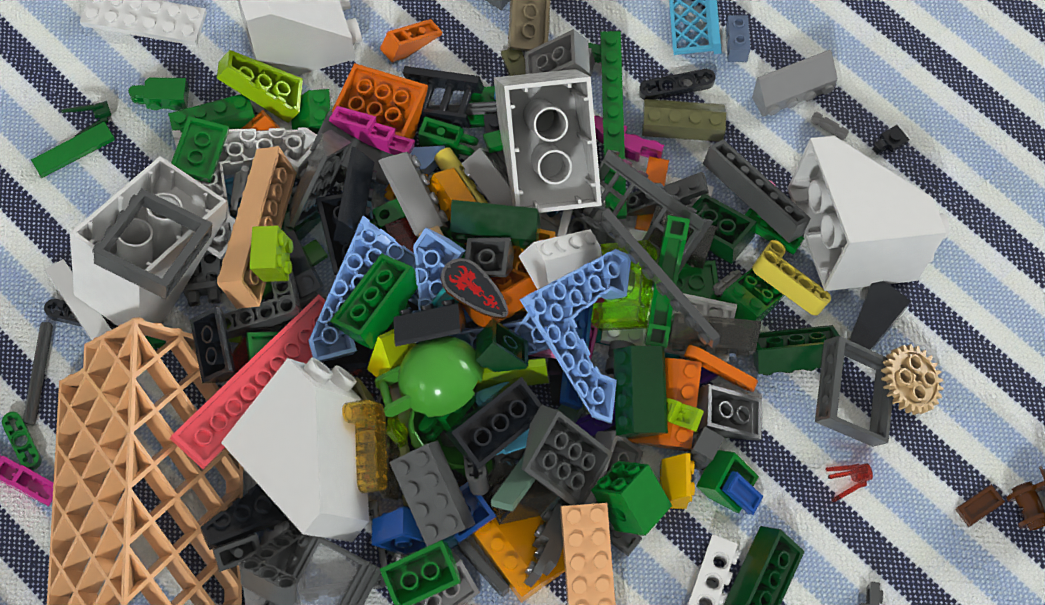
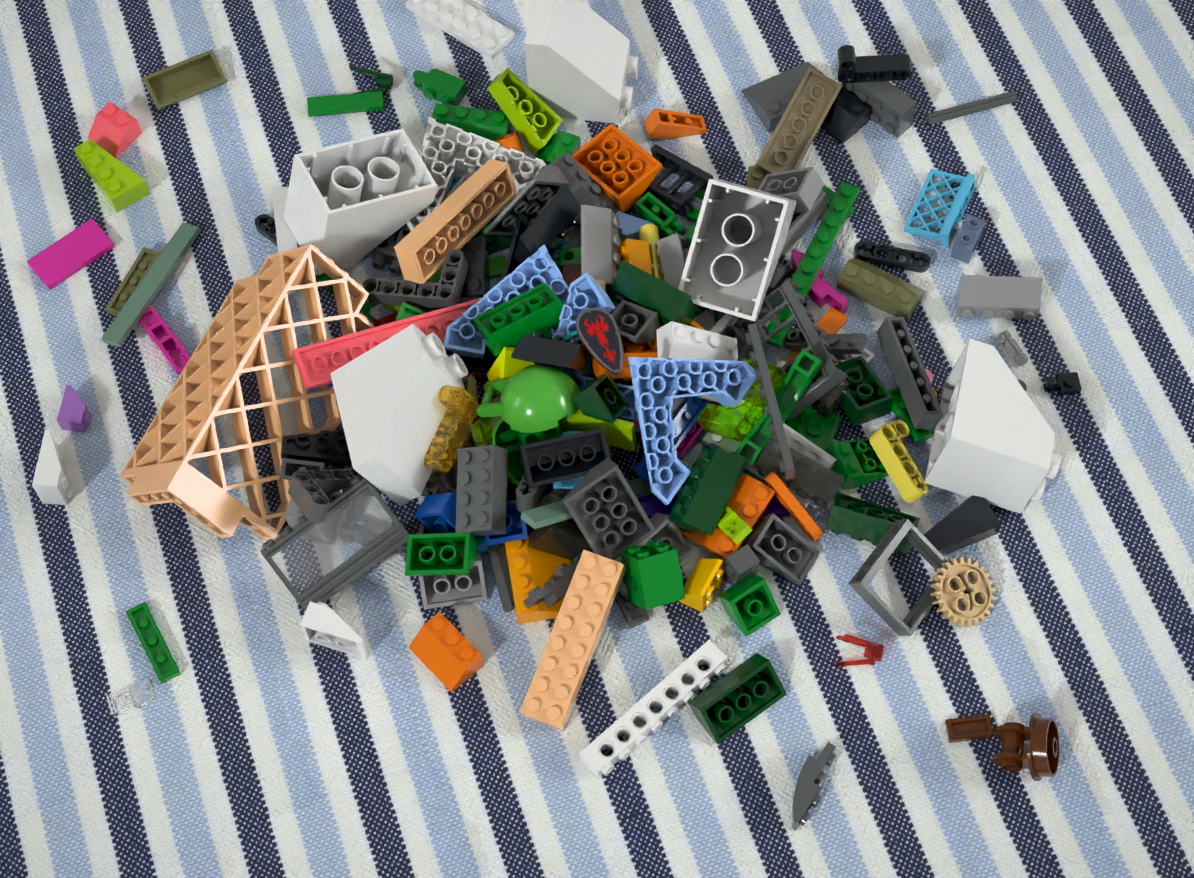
camera: 30 degrees right, 5 degrees down
green beam [2,412,42,470] -> none
dark grey axle [23,322,53,425] -> none
dark grey window [92,188,212,299] -> none
green plate [171,116,229,183] -> none
black slope [190,306,236,383] -> none
lime brick [249,226,293,282] -> none
dark pink slope [329,106,415,155] -> none
light grey axle [712,270,742,296] -> none
blue tile [722,471,764,515] -> none

